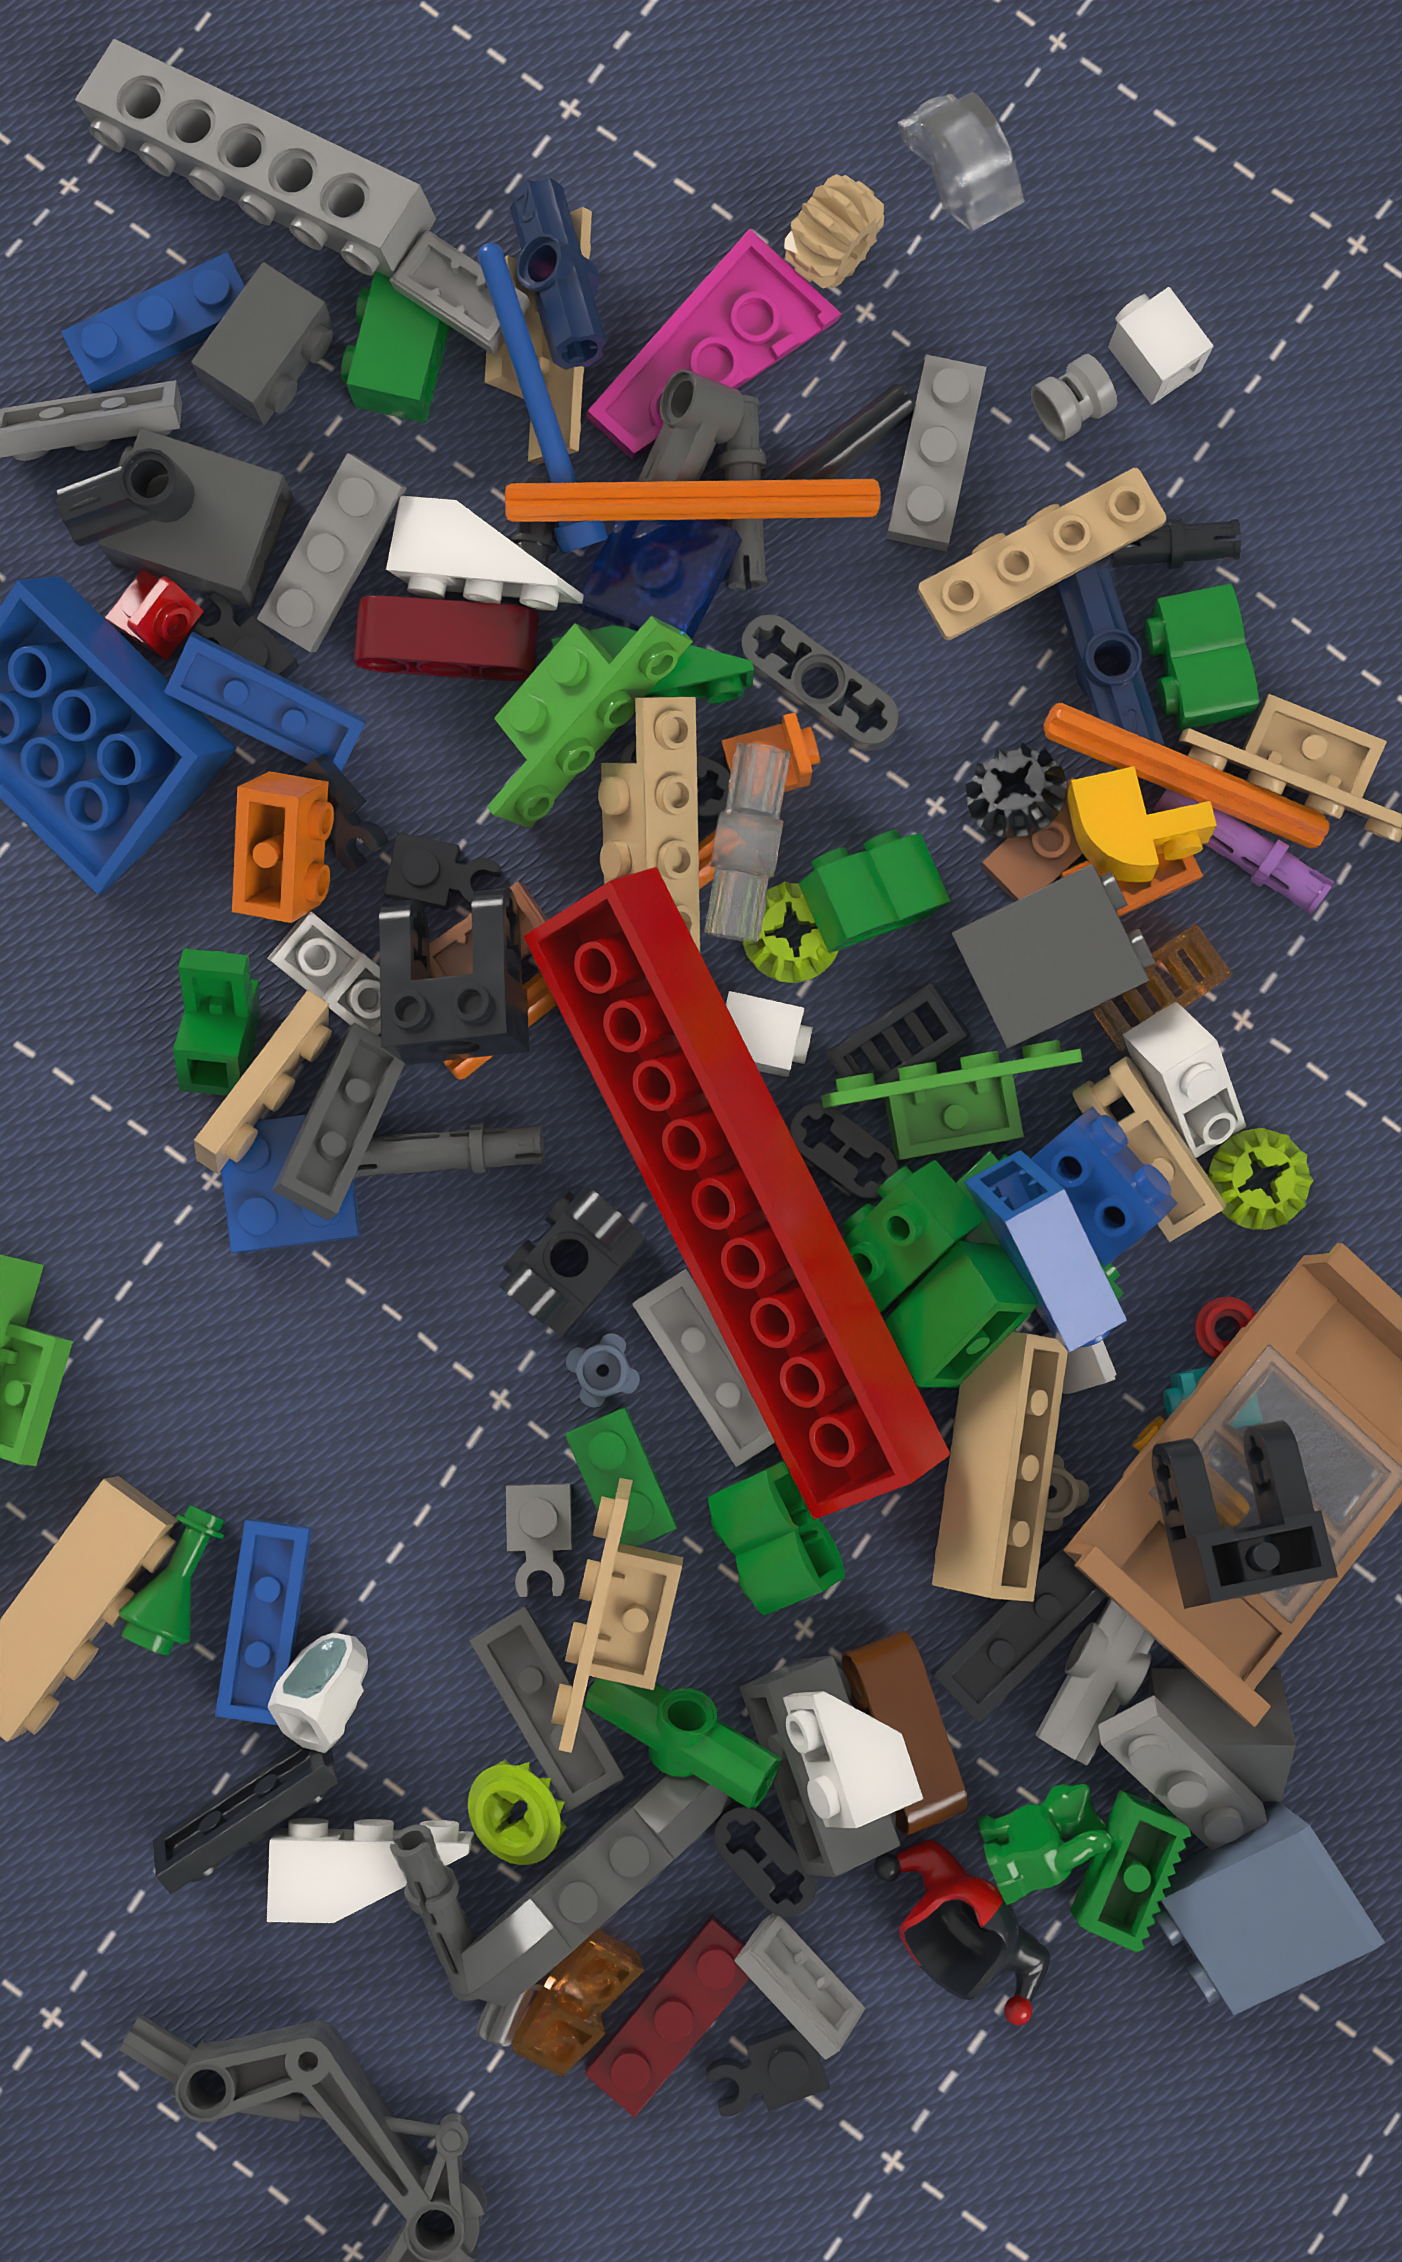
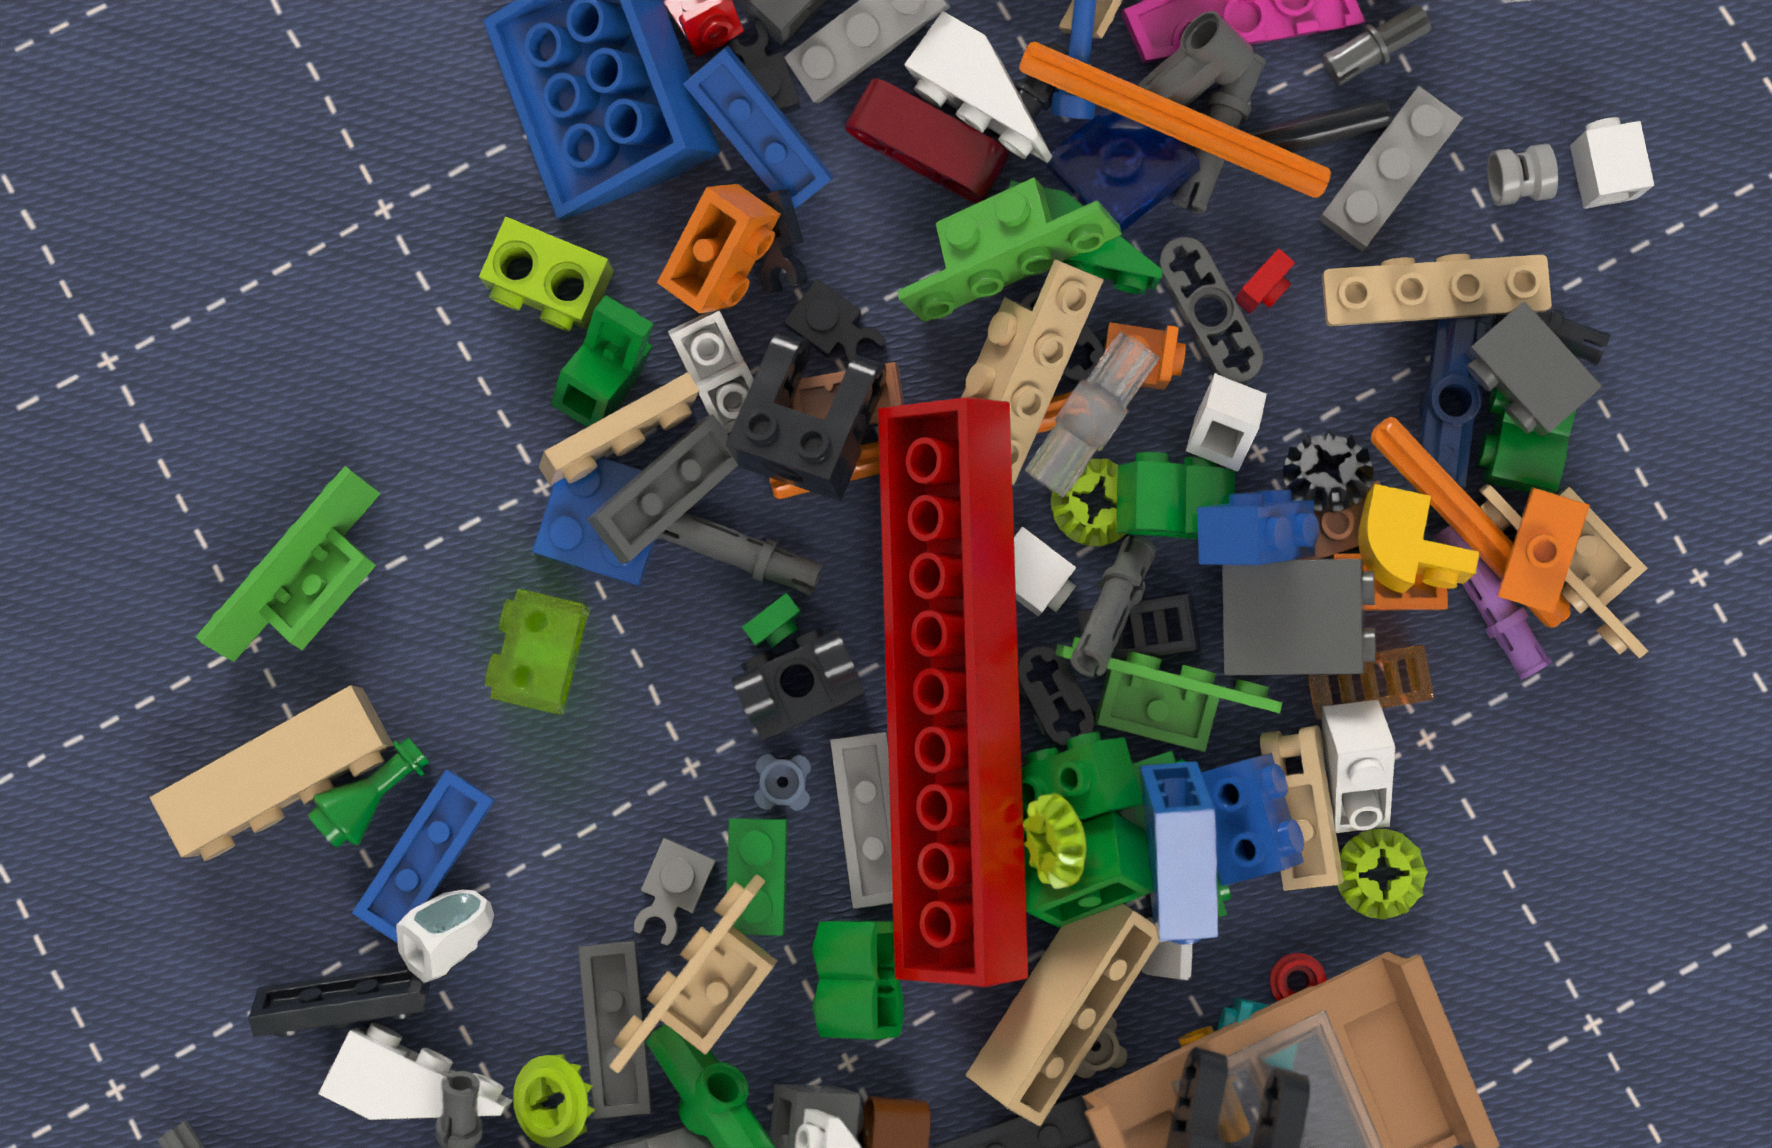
camera: 25 degrees right, 0 degrees up
none -> lime brick [479,216,614,332]
none -> clear neon green brick [485,588,590,716]
none -> green plate [742,593,802,649]
none -> lime gear [1023,794,1086,889]
none -> dark grey pin [1070,536,1156,677]
none -> white brick [1186,374,1267,471]
none -> blue brick [1197,490,1319,565]
none -> red plate [1235,248,1295,314]
none -> dark grey axle [1322,5,1432,86]
none -> dark grey brick [1465,301,1602,437]
none -> orange plate [1497,487,1590,614]

